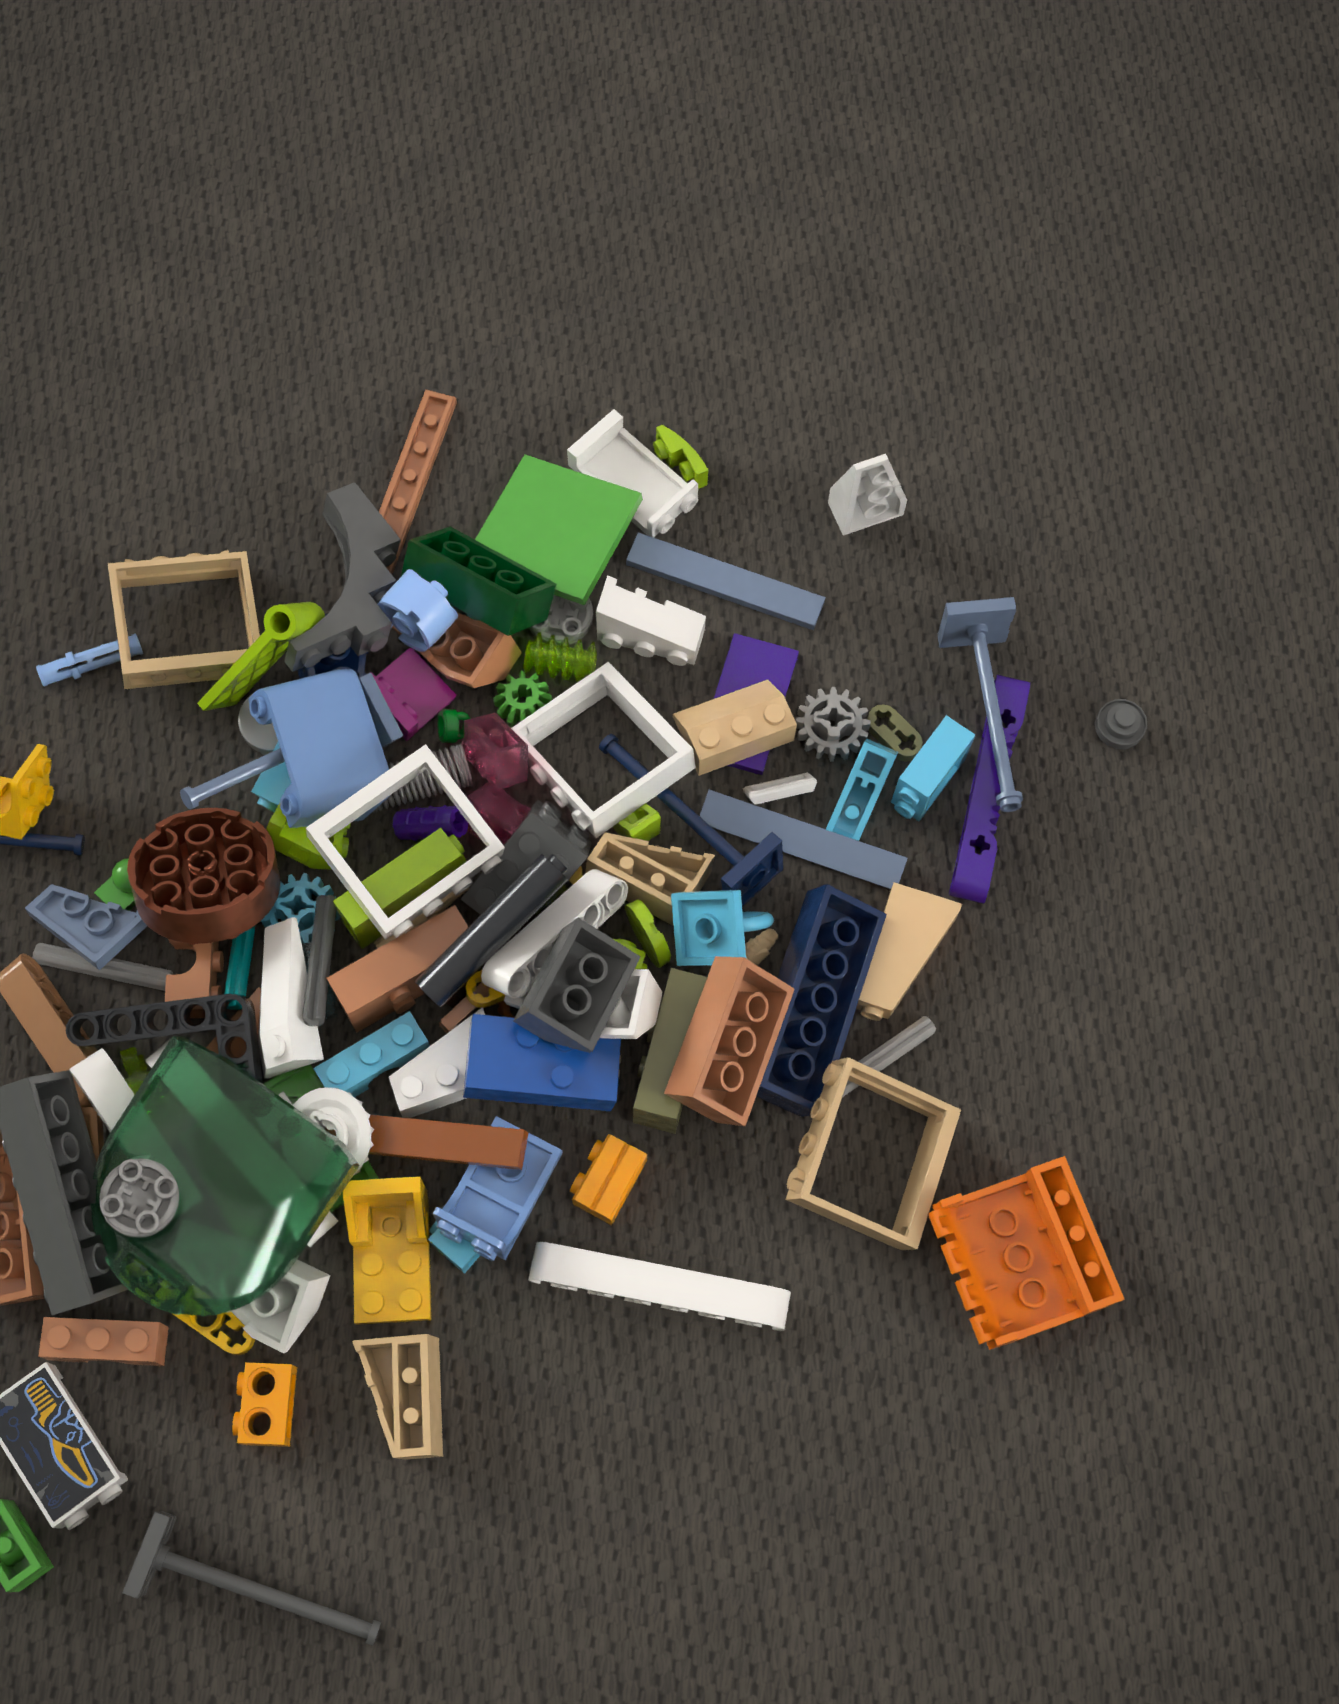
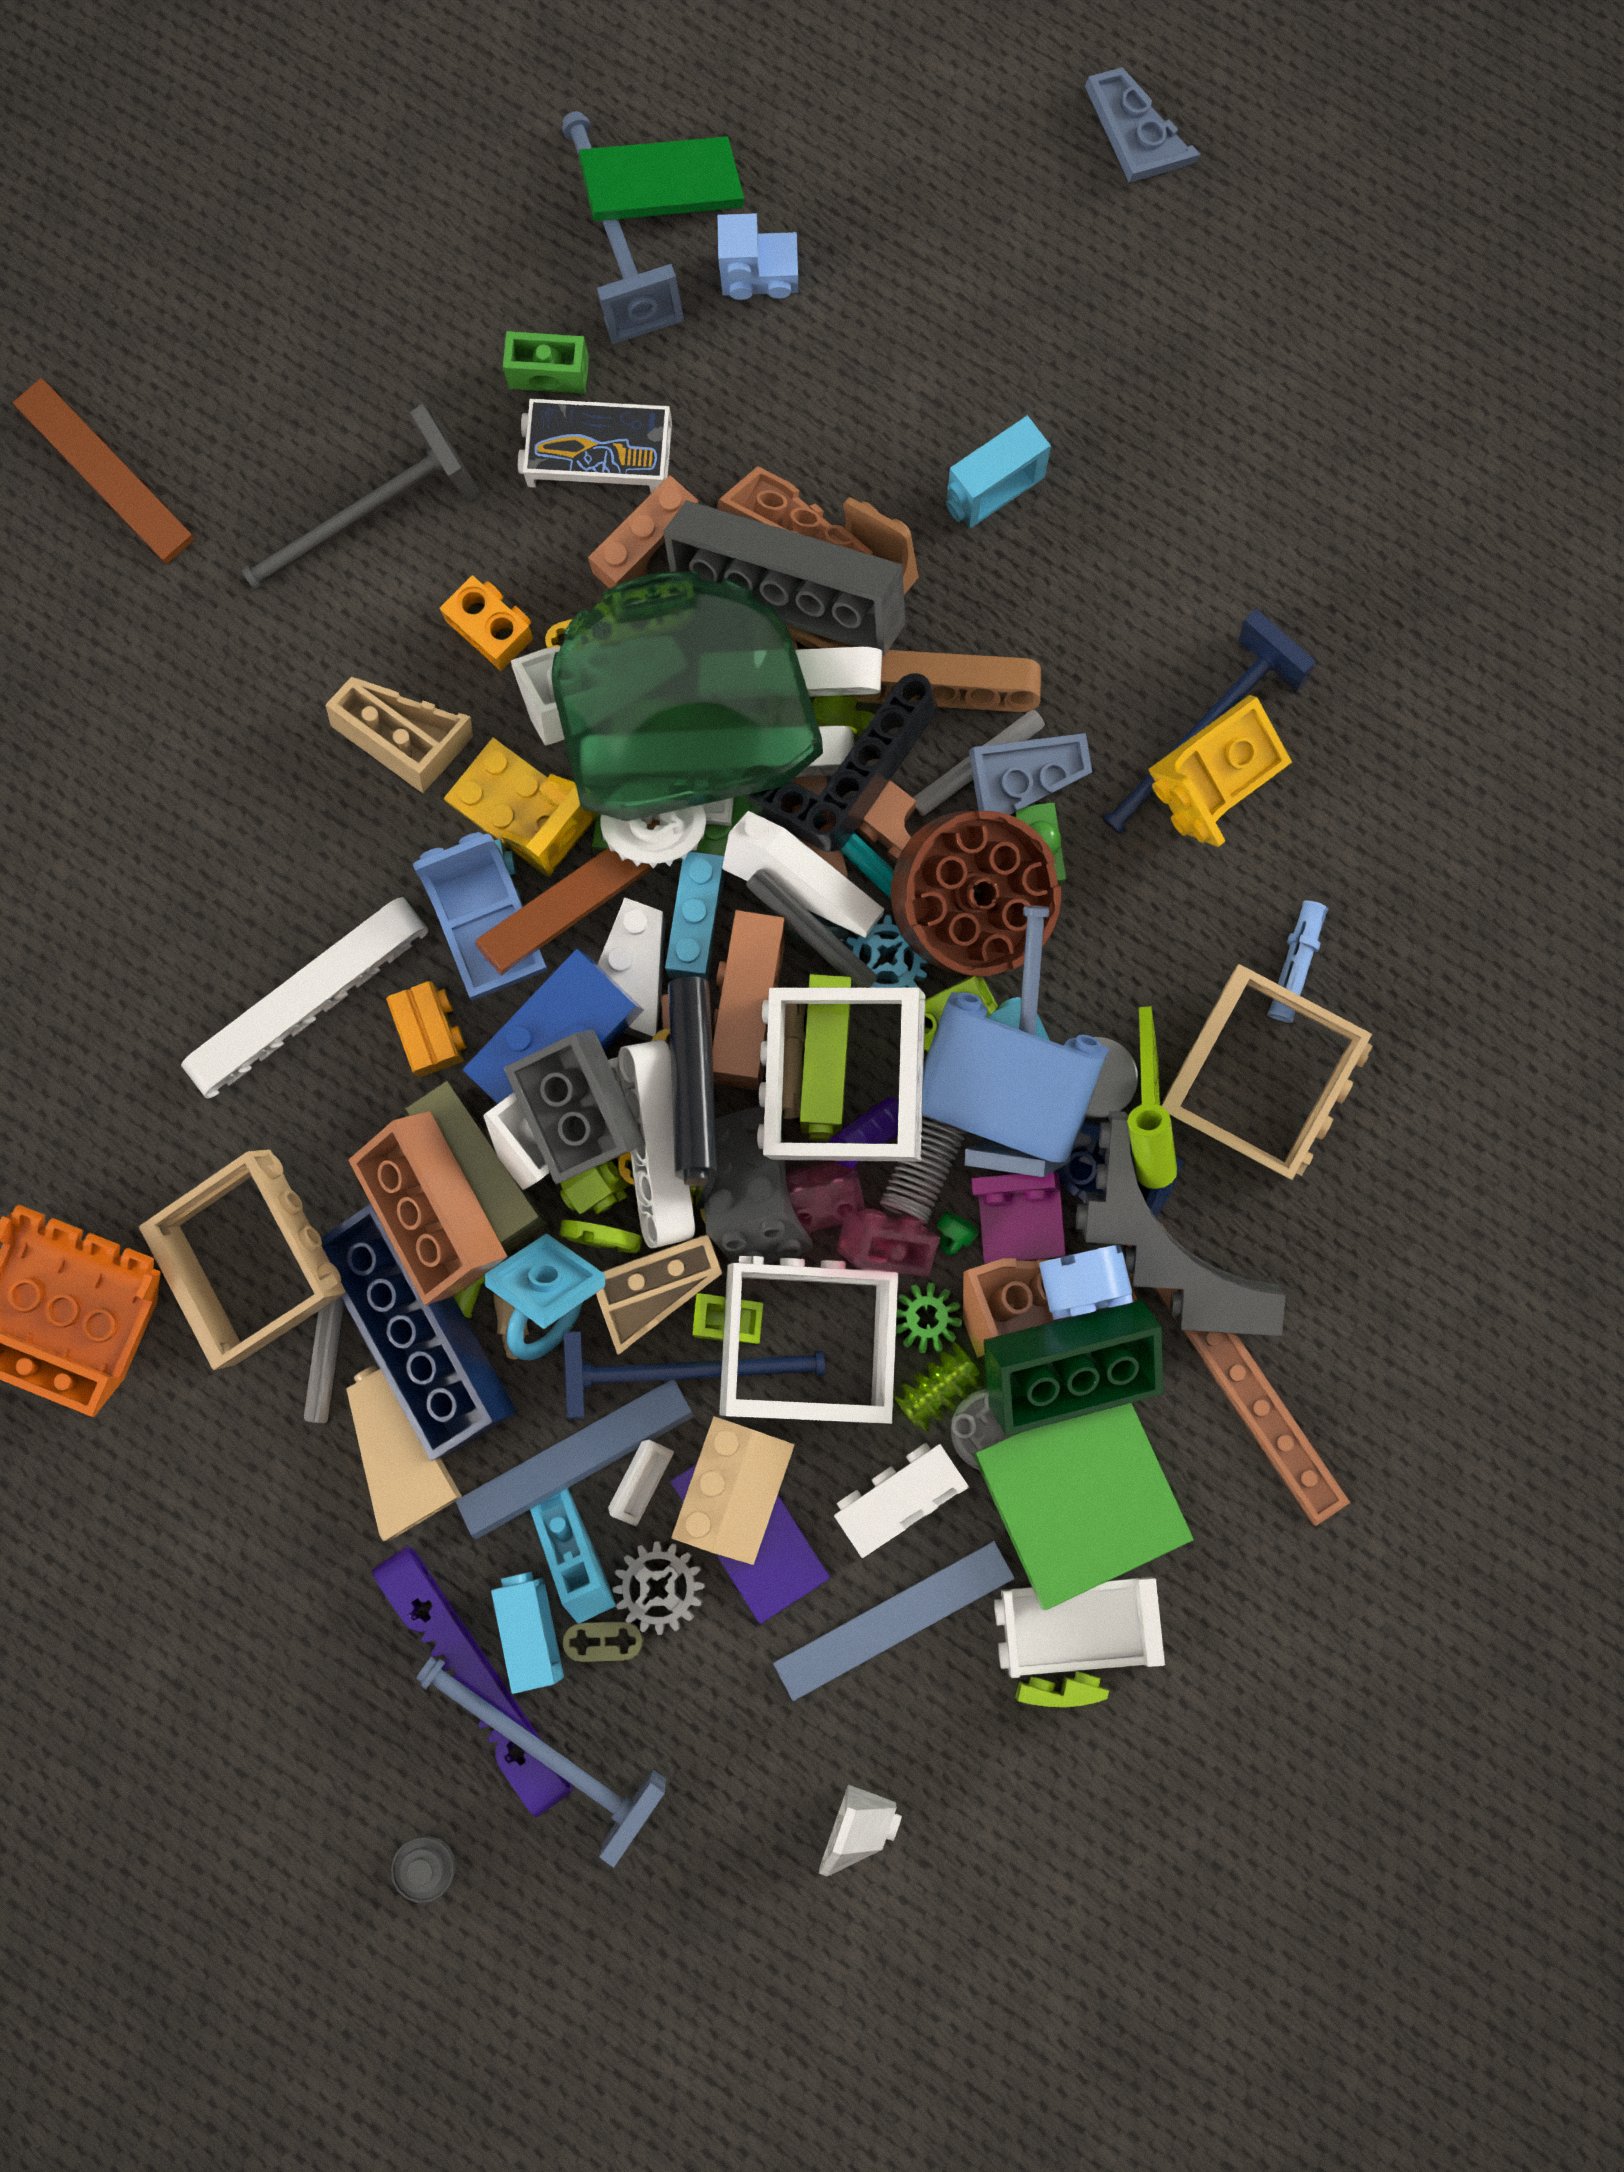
camera: 140 degrees right, 10 degrees up
light grey tile [100,1159,179,1238] -> none

